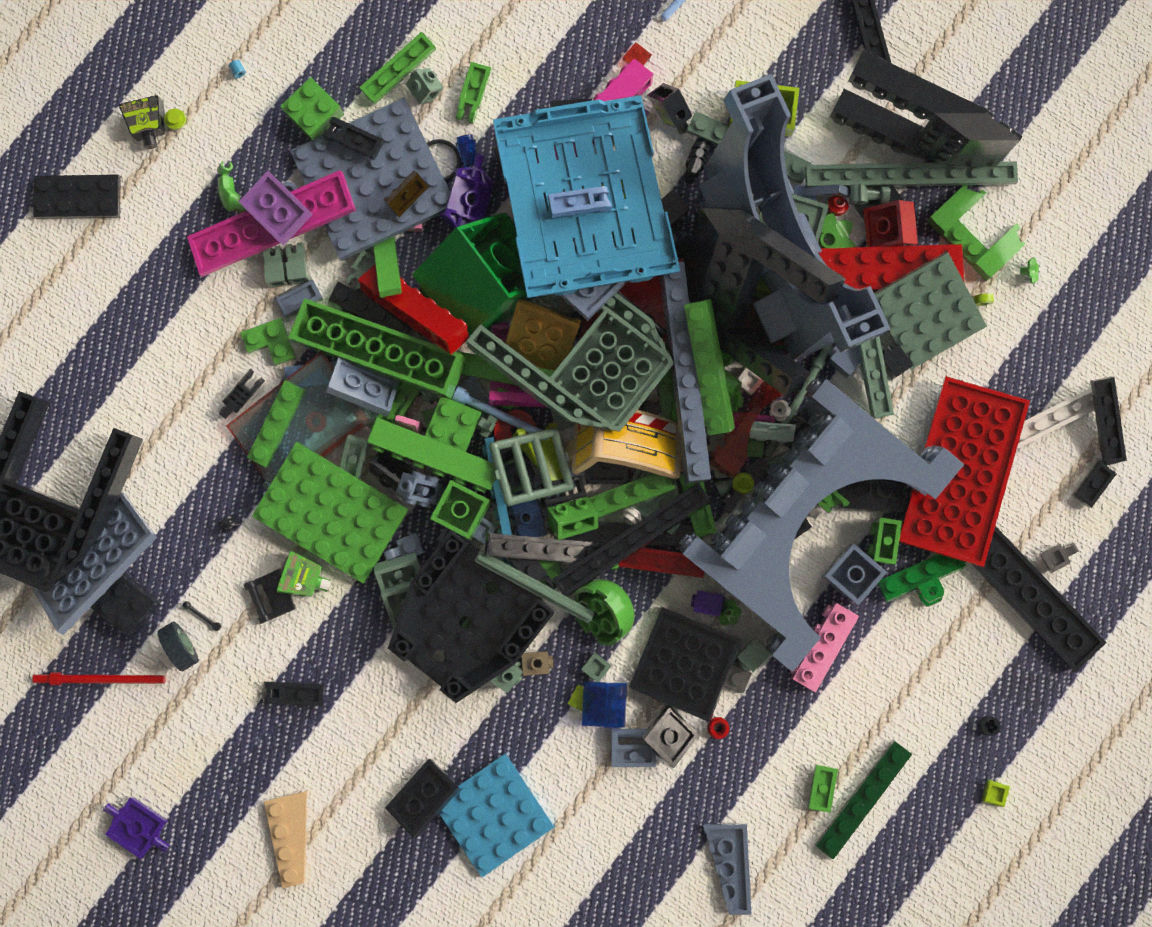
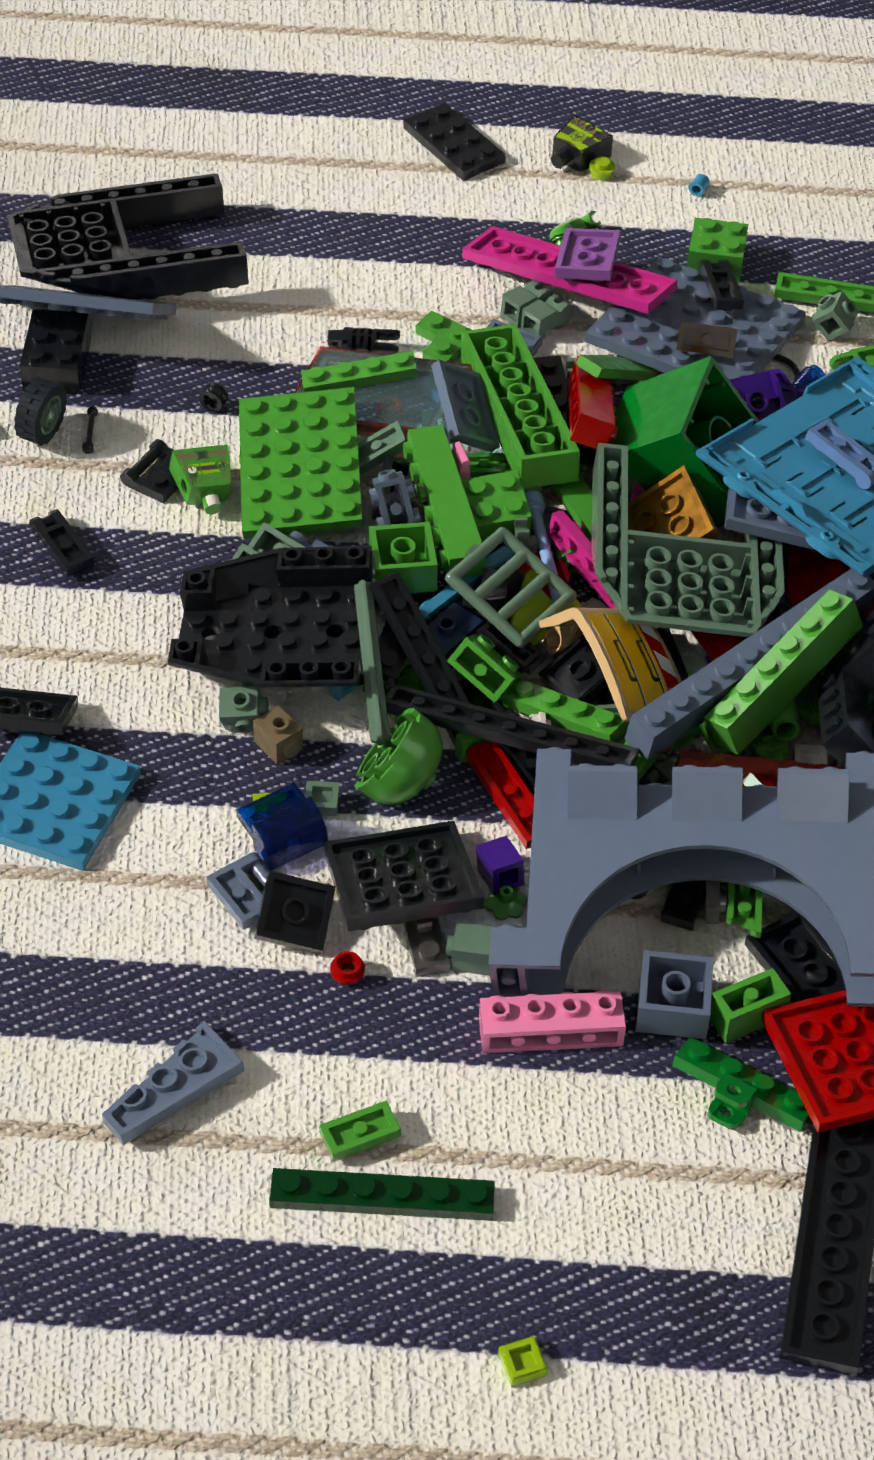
camera: 50 degrees right, 35 degrees down
black bush [979,716,1001,736] -> none

